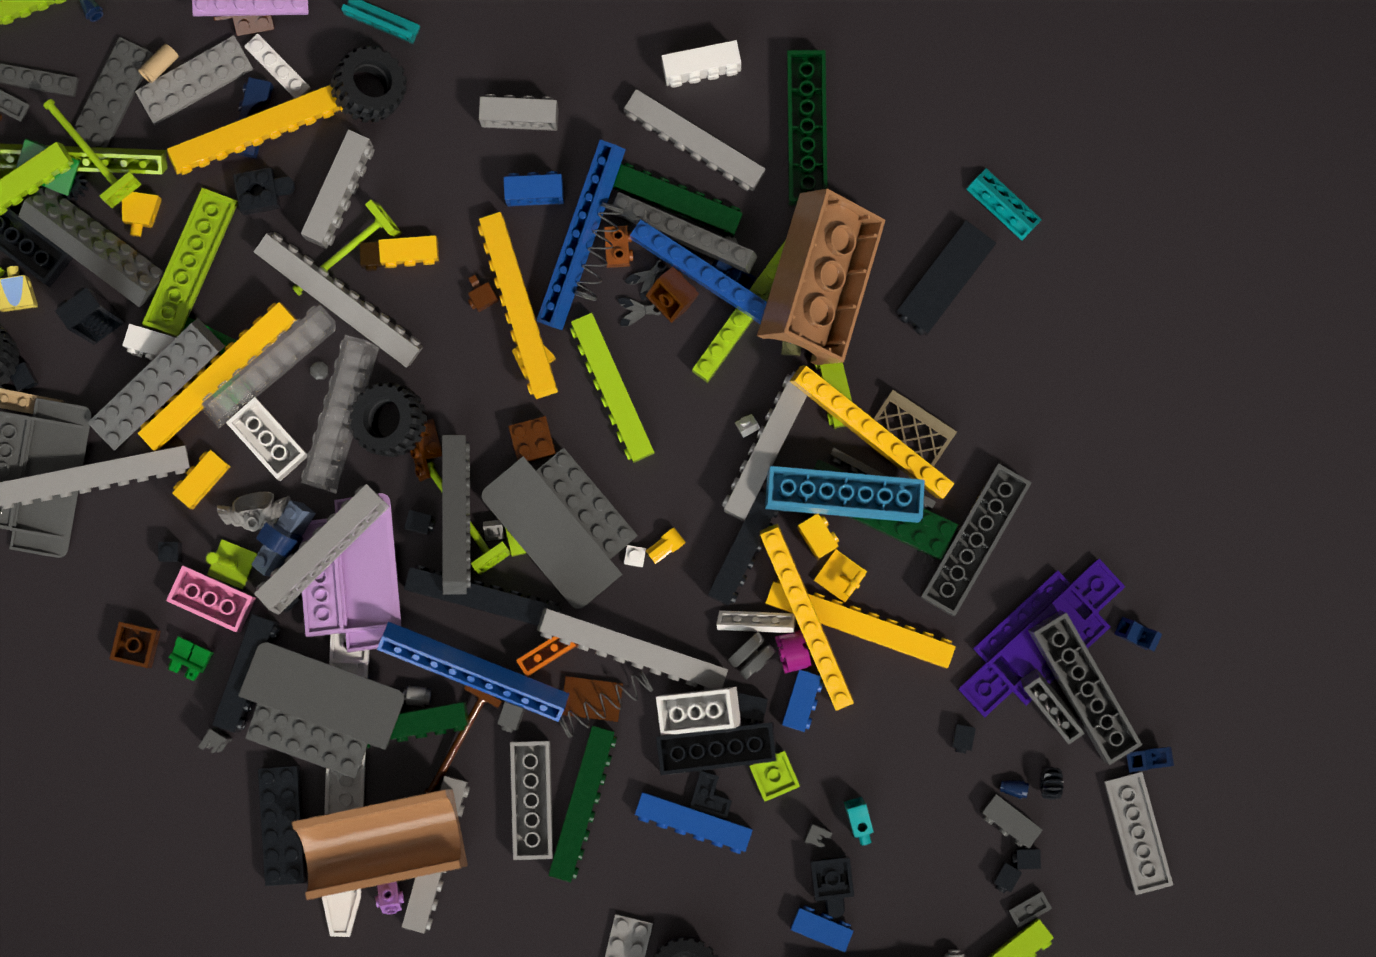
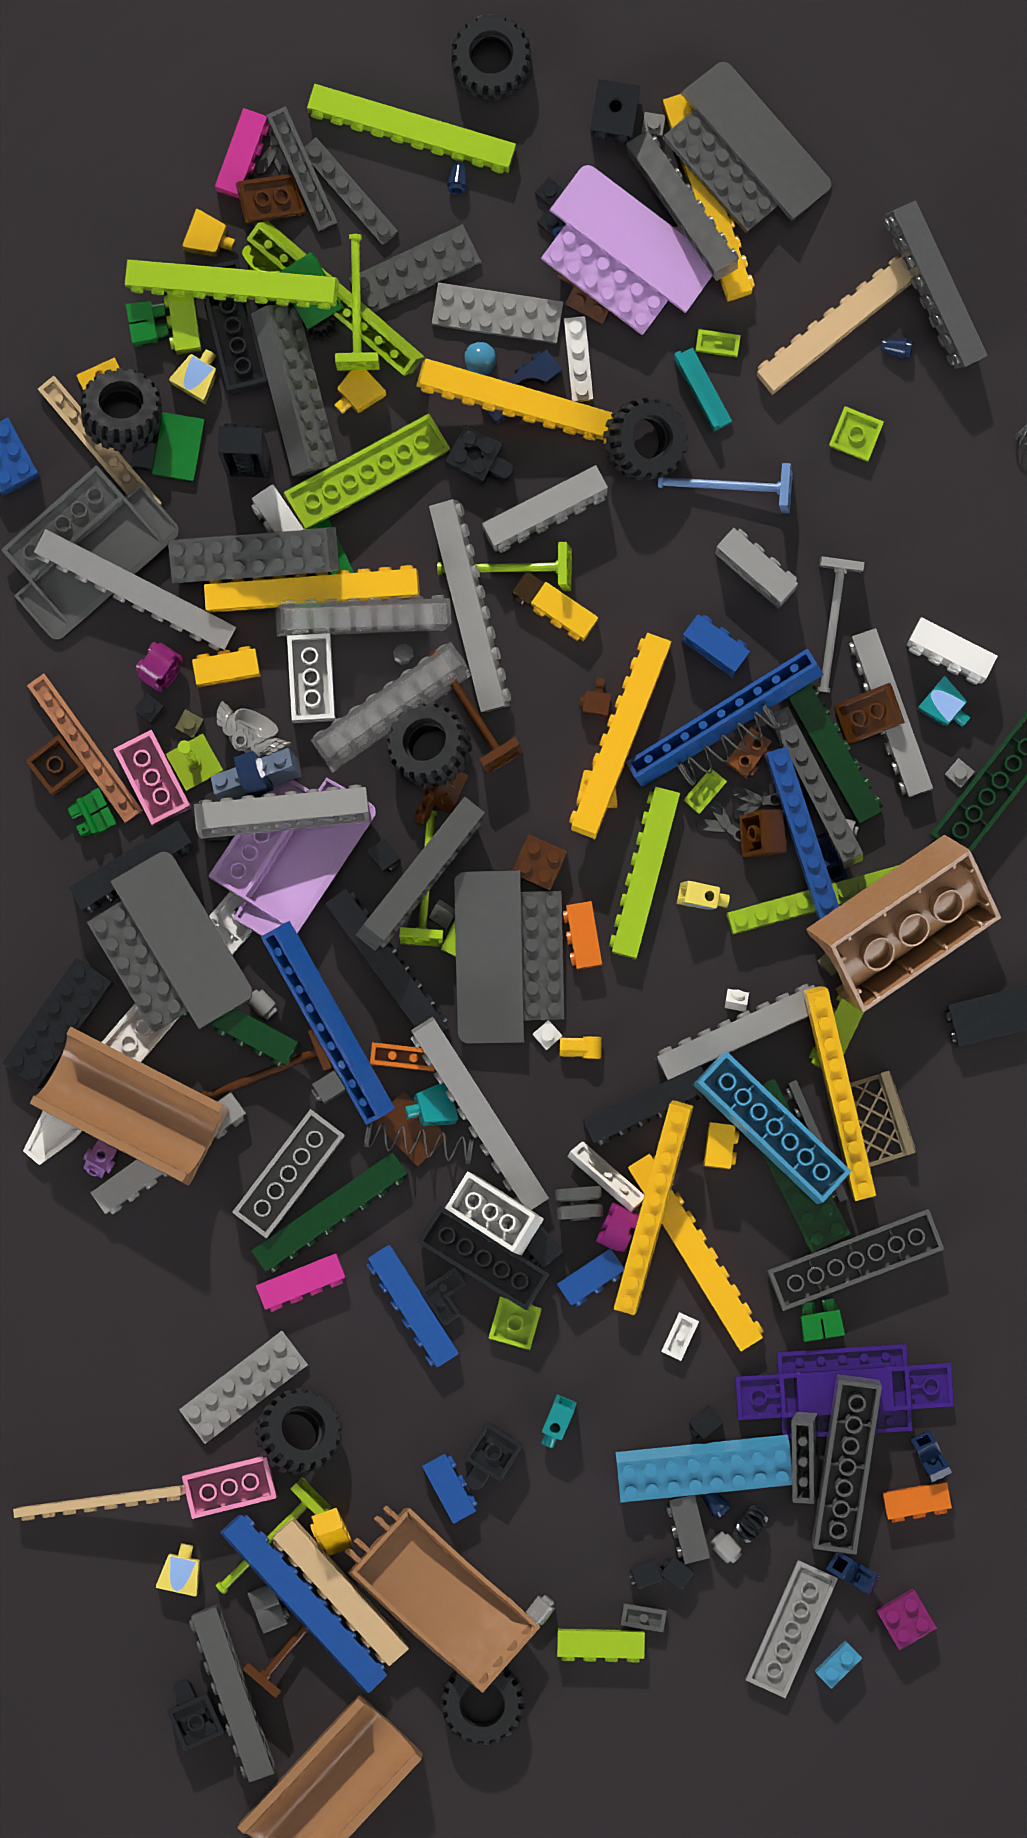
camera: 40 degrees right, 0 degrees up
tan pin [138,43,178,83] -> none
dark grey hinge [198,728,232,753] -> none
dark grey hinge [803,823,832,847] -> none
yellow plate [814,549,867,603] -> none
none -> nougat plate [27,674,143,823]
none -> magenta brick [135,642,184,692]
none -> green tile [152,412,205,482]
none -> olive plate [175,709,204,739]
none -> dark pink brick [256,1253,346,1312]
none -> teal torso [405,1083,459,1126]
none -> reddish brown tile [428,648,523,775]
none -> dark azure hair [464,342,496,376]
none -> orange brick [563,901,602,970]
none -> dark azure brick [615,1435,792,1502]
none -> medium blue tile [658,463,793,514]
none -> white plate [661,1312,699,1361]
none -> light yellow torso [677,881,730,910]
none -> lime plate [683,768,727,814]
none -> light grey brick [710,1531,742,1563]
none -> green hips [800,1298,845,1342]
none -> dark azure brick [815,1641,862,1689]
none -> light grey tile [817,556,864,693]
none -> reddish brown tile [834,683,905,745]
none -> magenta brick [875,1588,937,1650]
none -> orange brick [882,1481,952,1523]
none -> teal torso [917,676,970,727]
none -> light grey plate [945,758,975,789]

